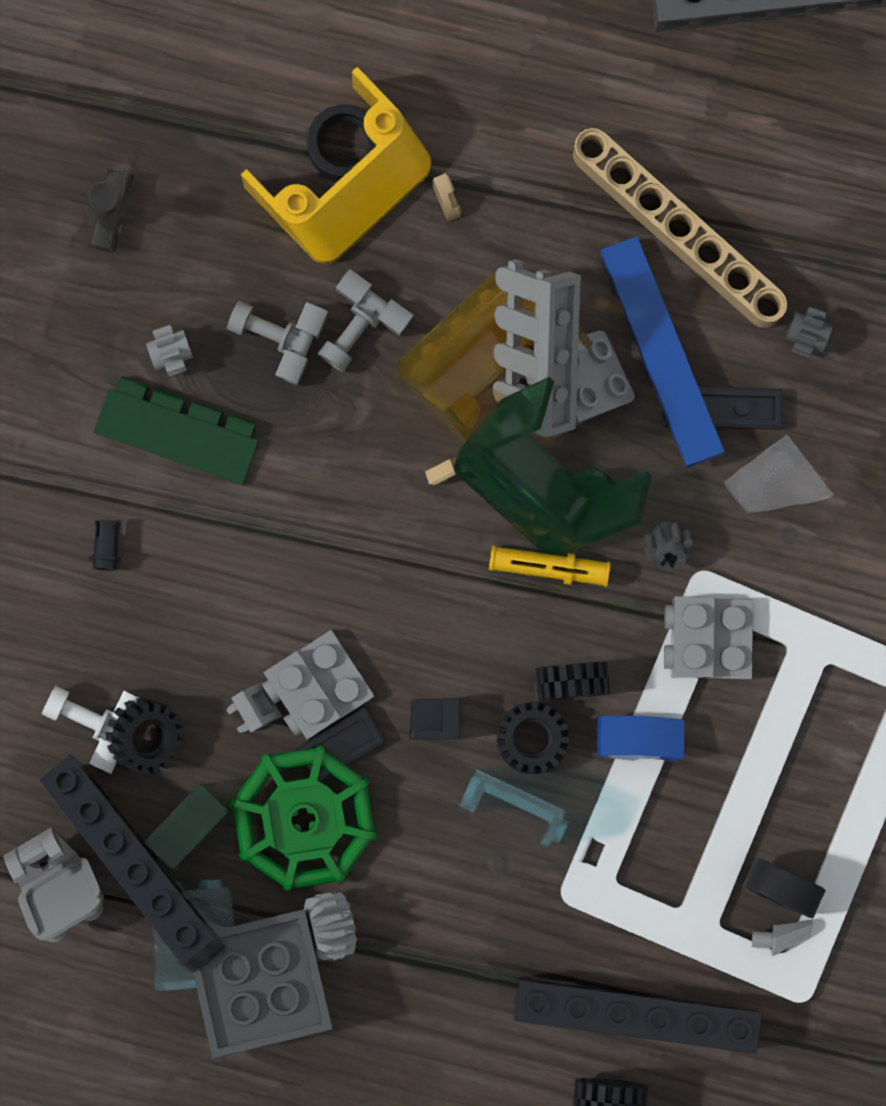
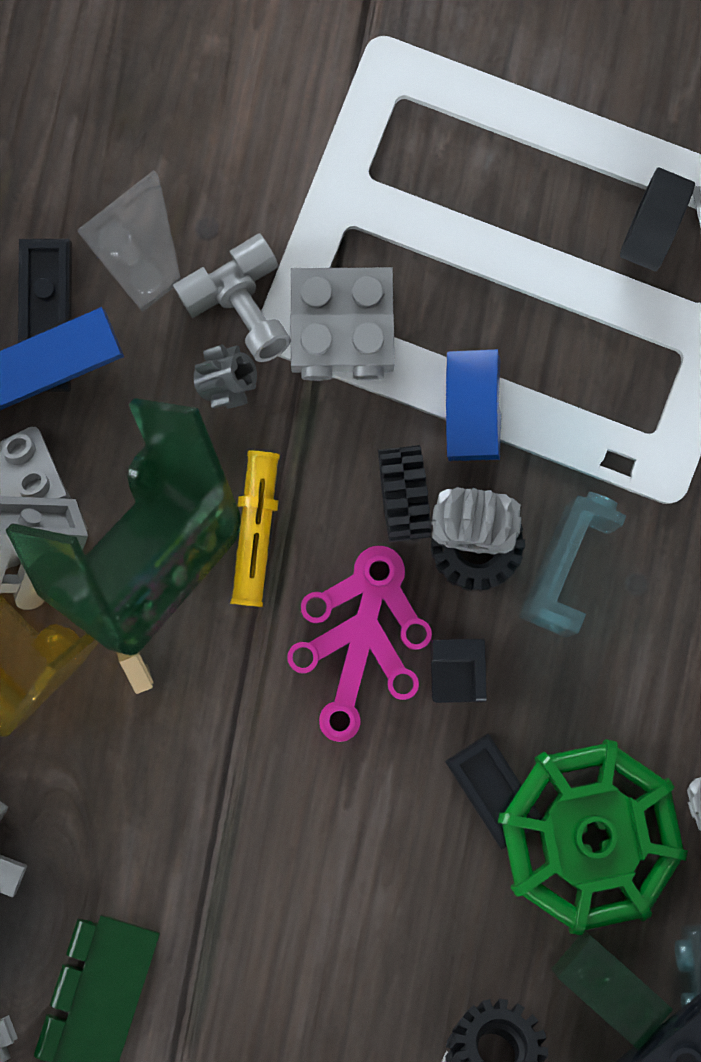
camera: 90 degrees left, 0 degrees up
light grey tile [227,682,282,733] -> none
light grey plate [262,630,375,740] -> none
none -> light grey bar [173,233,291,362]
none -> dark pink plant [287,546,432,742]
none -> light grey gear [431,487,522,555]

